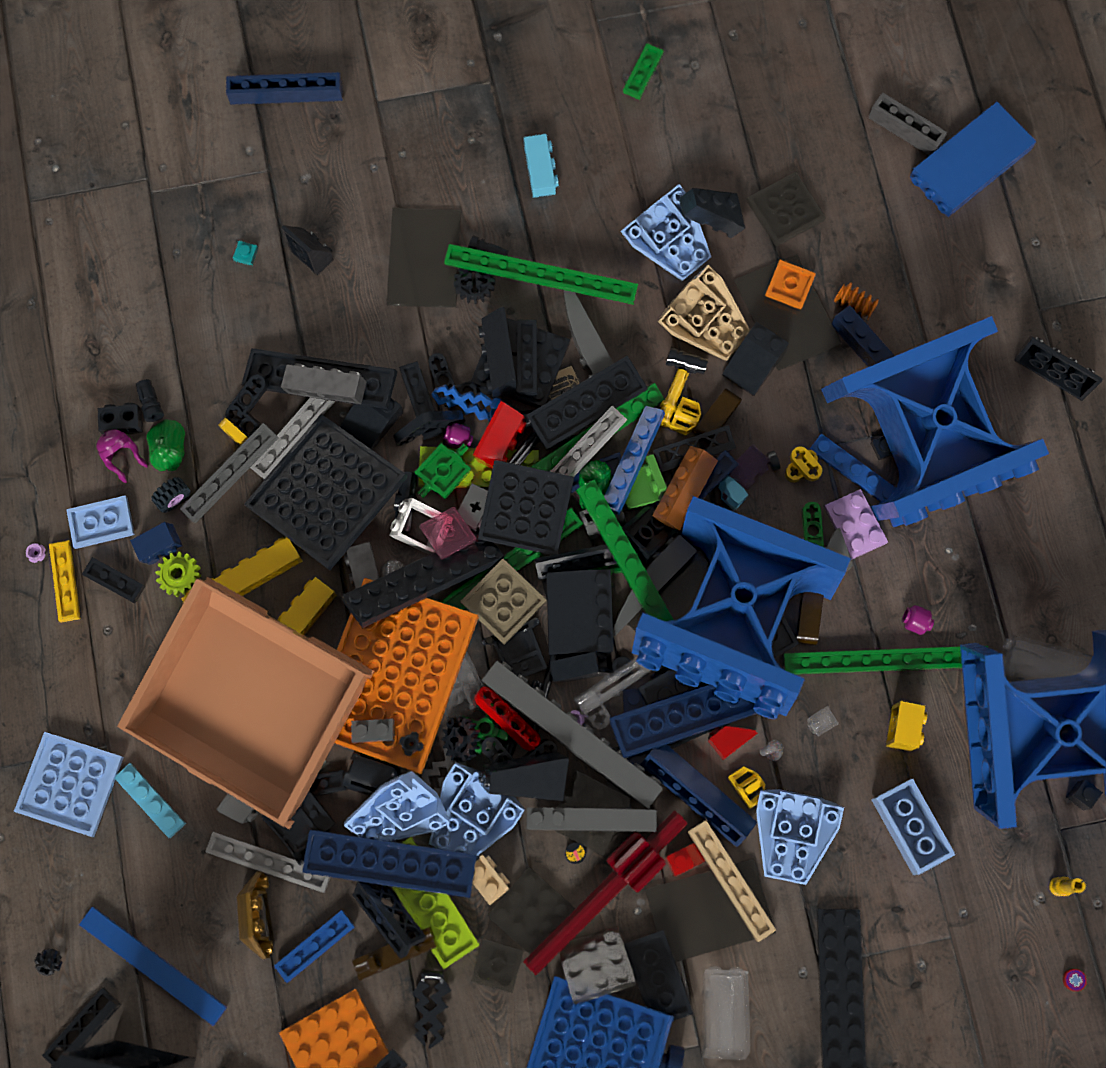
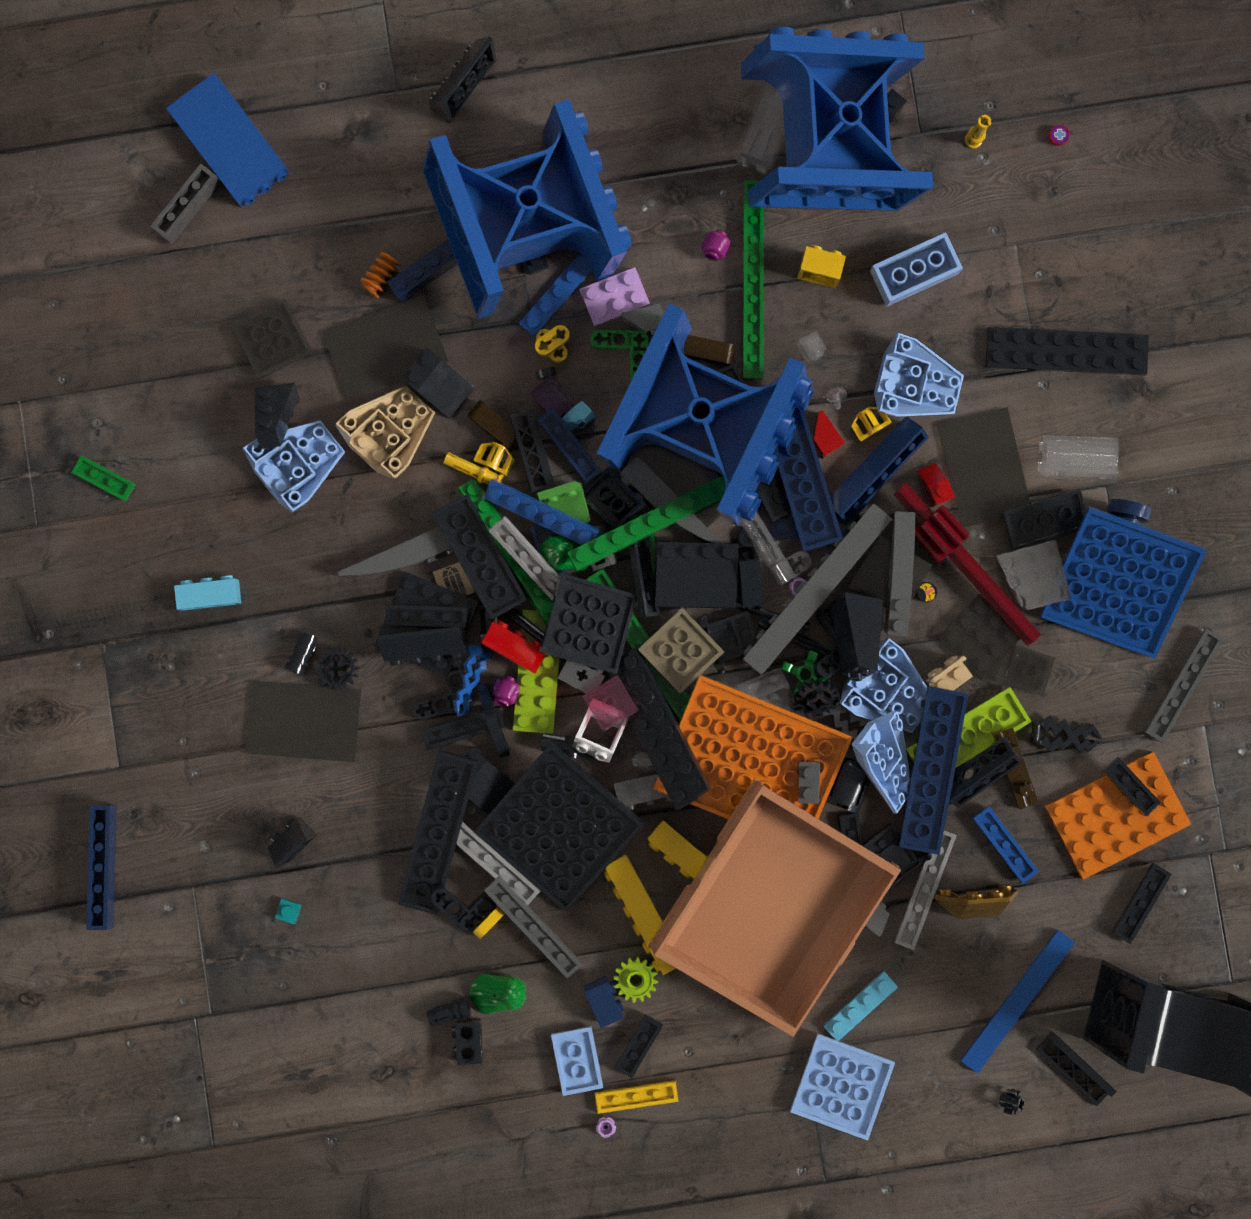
camera: 90 degrees left, 10 degrees up
magenta hair [96,429,148,483] -> none
black wheel [151,477,191,513] -> none
flat silver brick [281,363,367,404] -> none
black plate [399,732,424,757] -> none
green plate [415,443,471,499] -> none
green plate [444,244,638,305] -> none
red beam [474,686,540,751] -> none
dark orange brick [652,446,718,531] -> none
black axle [666,347,708,374] -> none
tan plate [688,820,776,942] -> none
orange plate [765,260,816,310] -> none

